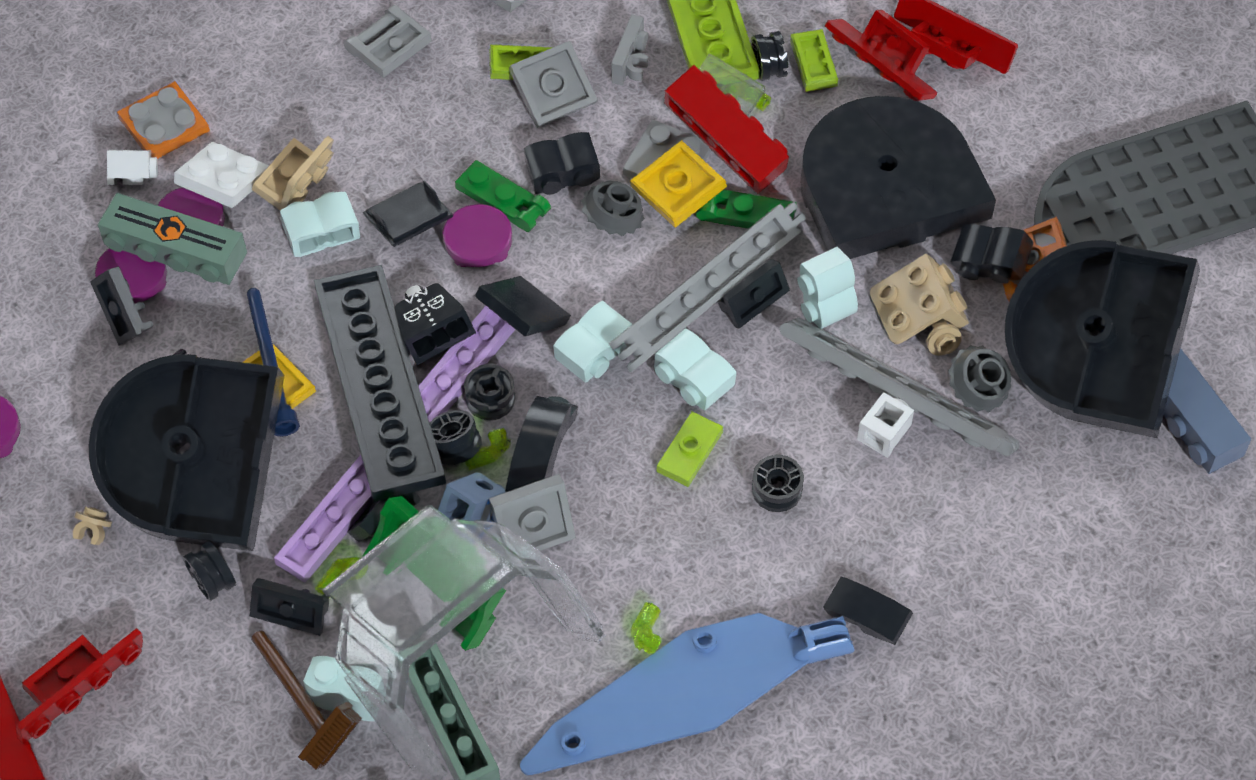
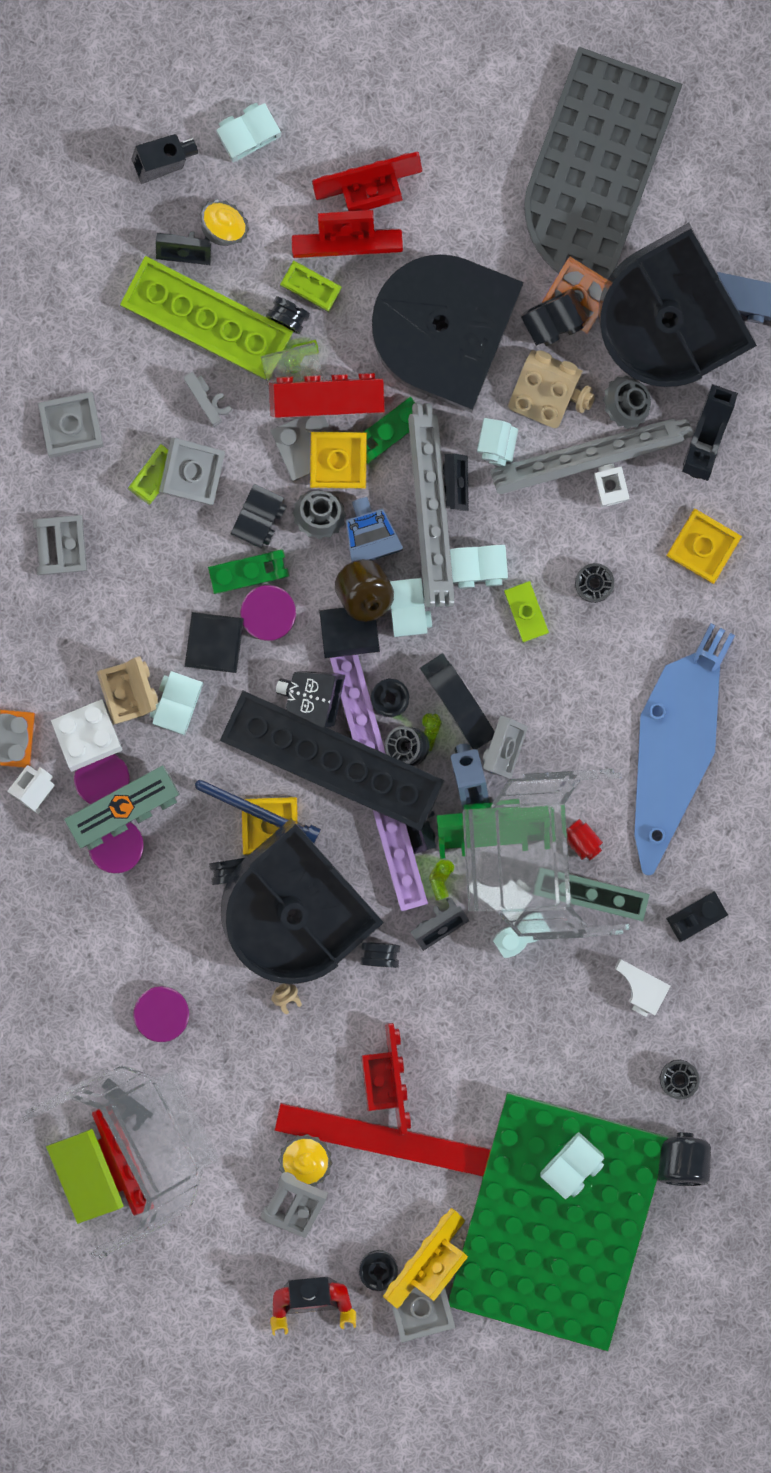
camera: 45 degrees left, 30 degrees up
black plate [90,266,153,346] -> none
reddish brown piece [251,631,362,770] -> none
clear neon green arm [630,602,662,654] -> none
black slope [823,576,913,645] -> none
none -> dark brown head [335,559,394,622]
none -> sand blue torso [346,497,403,562]
none -> red brick [563,819,603,861]
none -> yellow tile [666,508,742,584]
none -> black arch [682,384,738,481]

